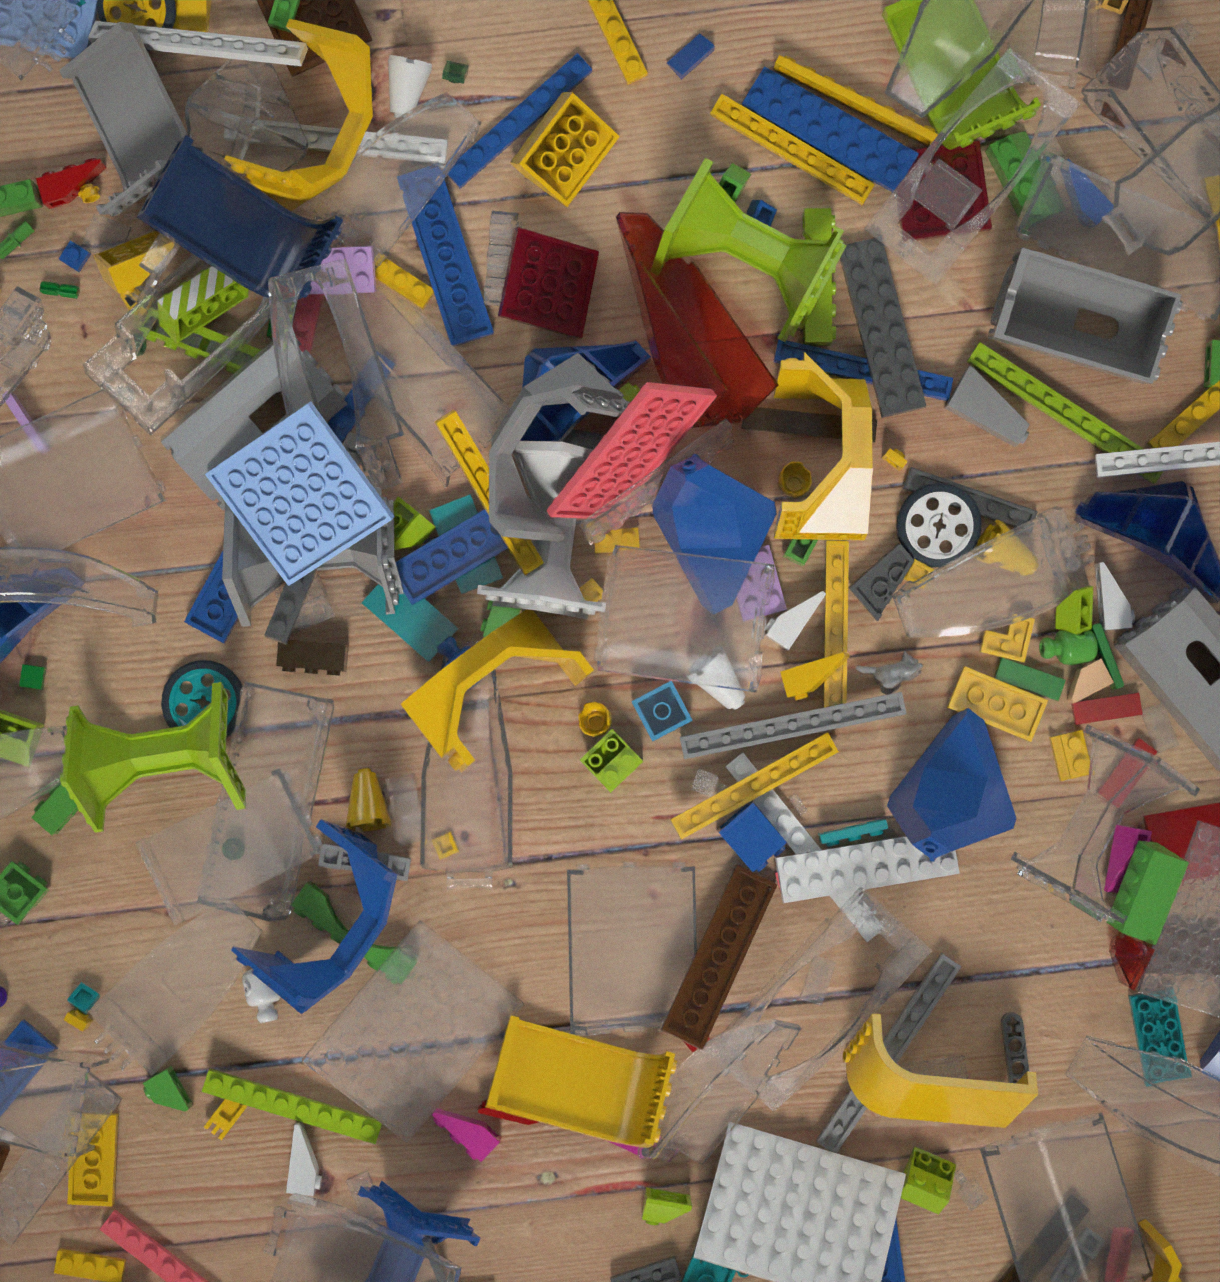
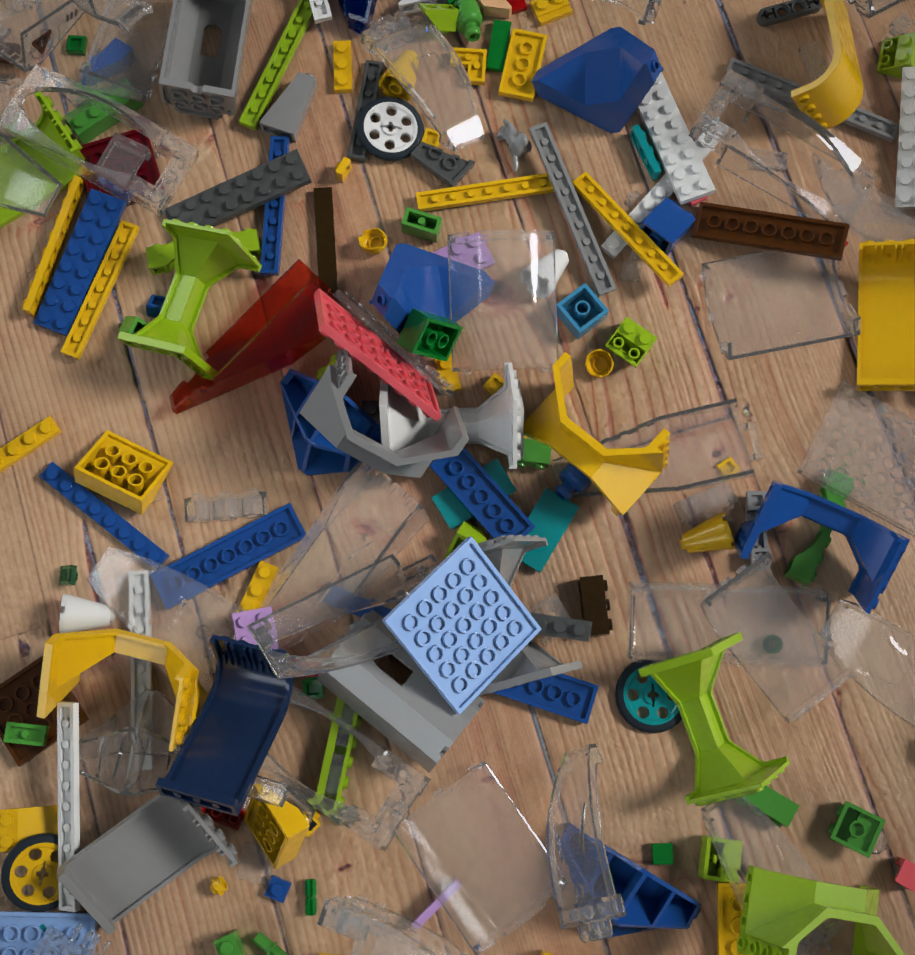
camera: 105 degrees left, 10 degrees down
red slope [36,158,106,209] -> none
lime brick [157,266,249,344] -> none
white piece [242,969,281,1023] -> none
yellow plate [434,410,544,575] -> none
dark red plate [498,227,599,339] -> none
blue slope [667,33,715,80] -> none
white slope [764,591,826,650] -> none
yellow panel [774,352,873,540] -> none
yellow slope [780,652,850,701] -> none
none -> green tile [66,35,88,56]
none -> yellow plate [333,40,352,93]
none -> green brick [397,308,463,361]

